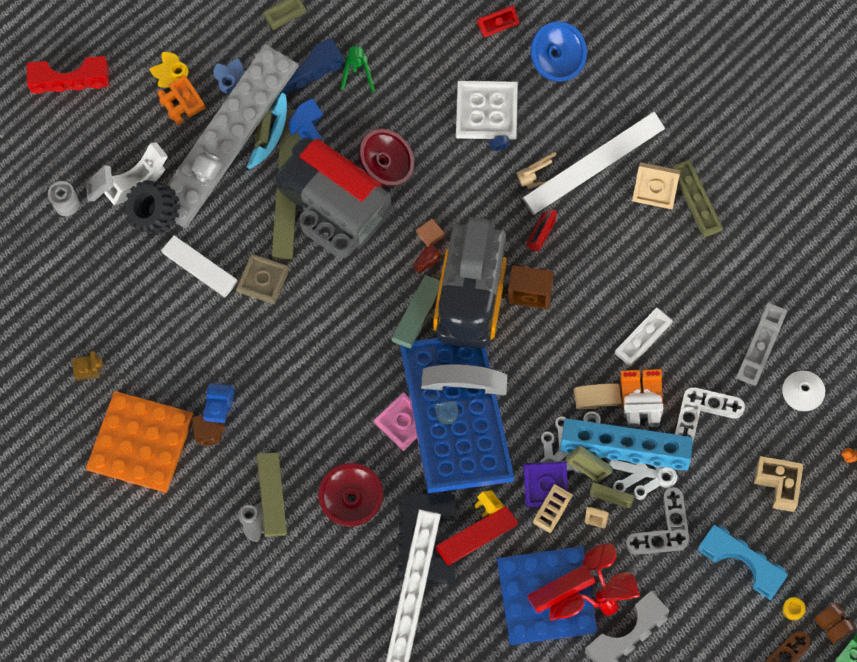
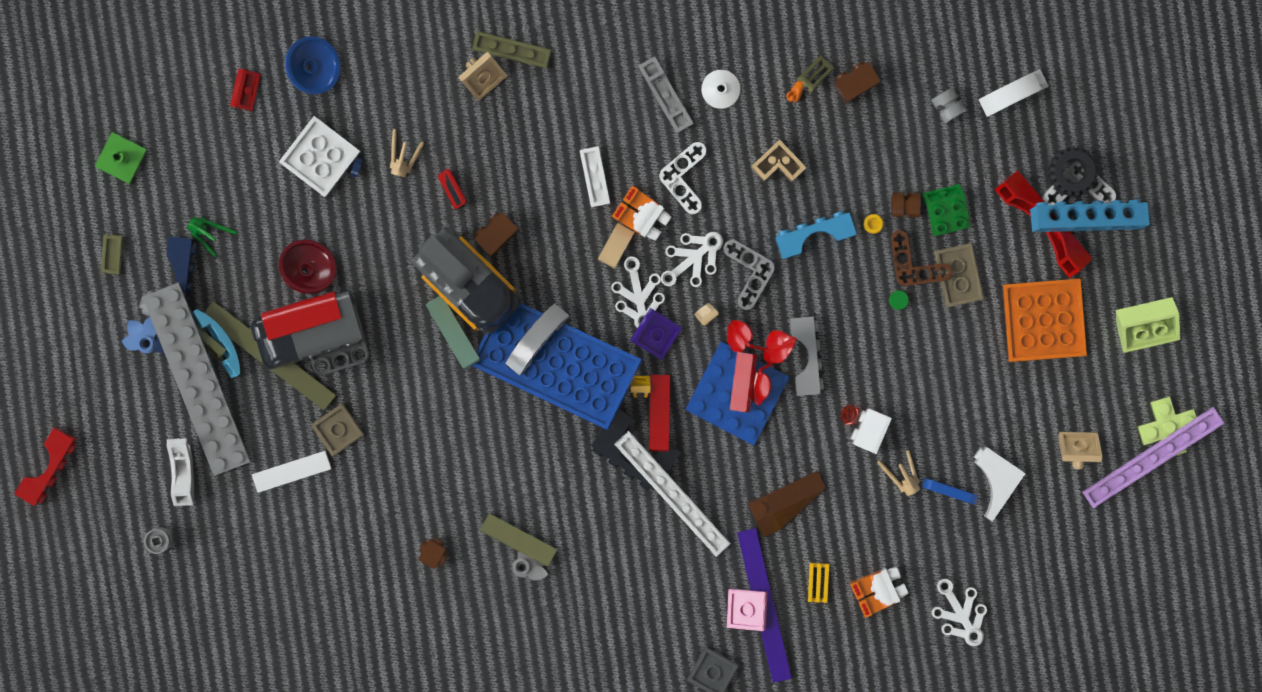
camera: 50 degrees left, 20 degrees up
pearl gold bracket [72,351,103,381] -> none
light grey tile [86,165,112,201] -> none
orange plate [86,391,194,493] -> none
black tyre [124,180,180,234] -> none
yellow plate [150,52,189,88] -> none
orange plate [157,75,206,125] -> none
light grey head [192,151,222,183] -> none
blue brick [203,383,234,423] -> none
blue brick [289,98,323,140] -> none
dark red dish [318,463,383,527] -> none
bright pink plate [373,392,417,451] -> none
clear red cone [412,244,442,274] -> none
nougat tile [416,219,445,248] -> none
clear light blue tile [434,401,458,424] -> none
white tile [522,112,665,215] -> none
tan slope [532,484,573,533] -> none
dark azure brick [560,418,693,470] -> none
olive tile [566,445,613,483] -> none
olive tile [590,482,634,508] -> none

